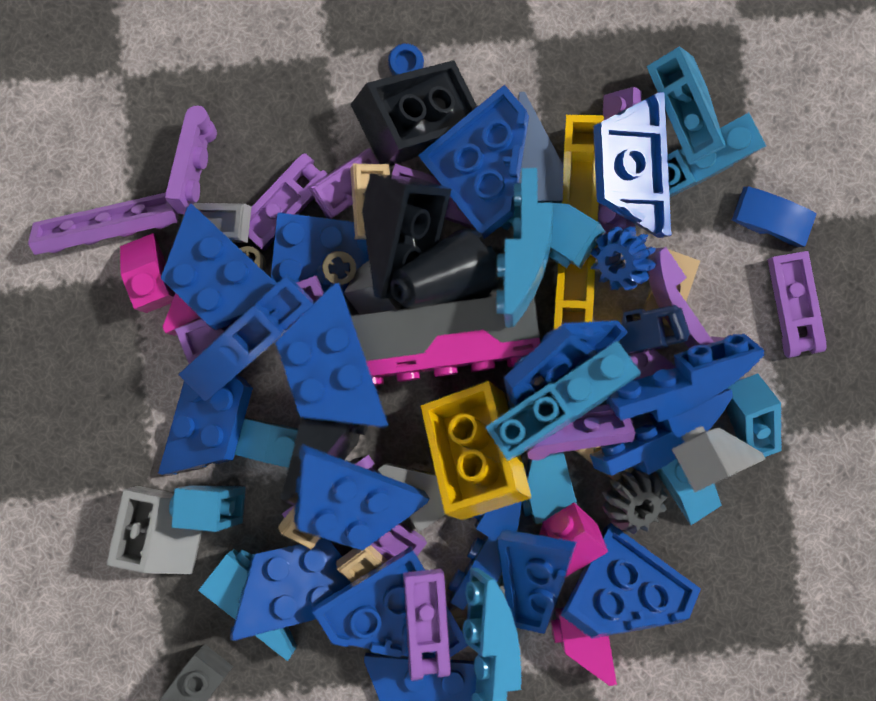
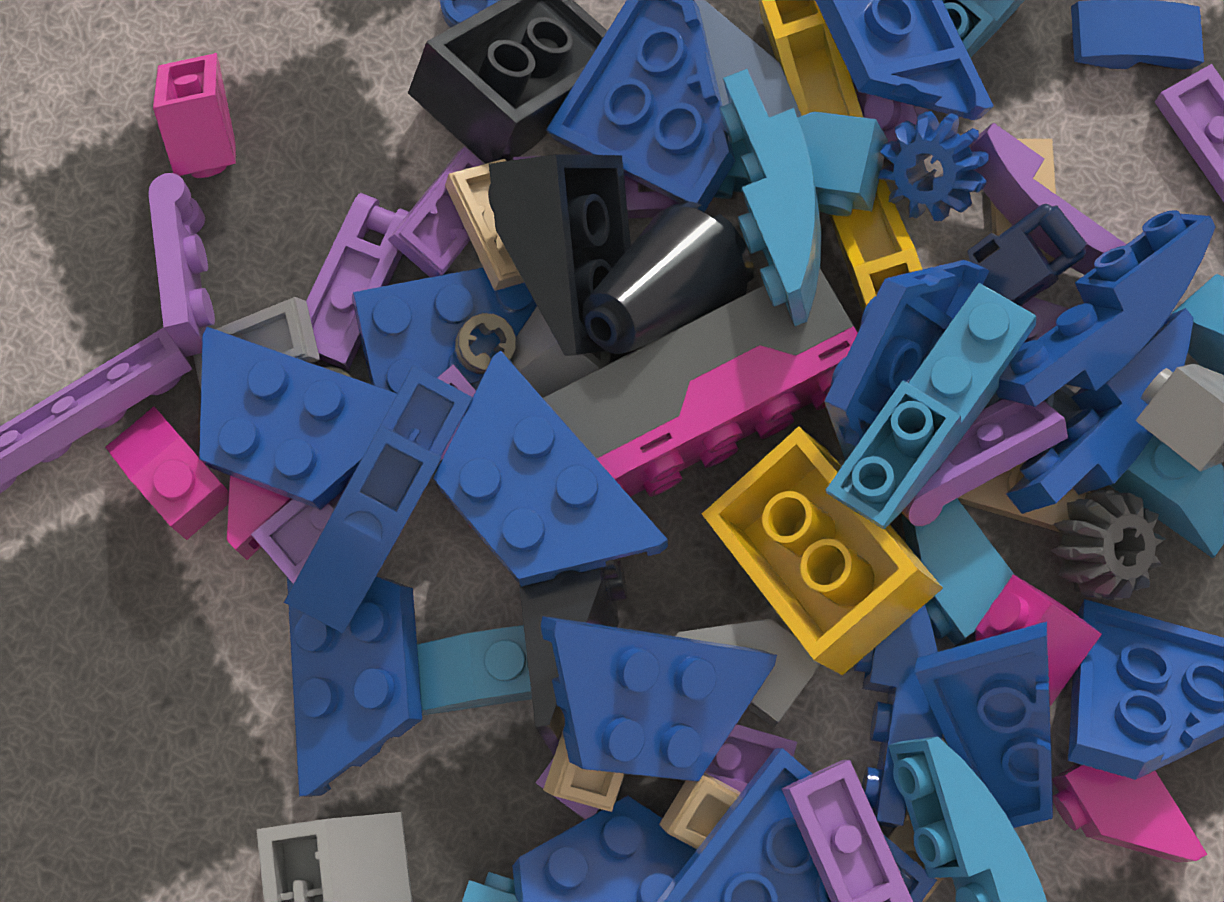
camera: 20 degrees left, 10 degrees down
dark azure slope [169,485,246,532] -> none
none -> dark pink slope [153,53,236,178]

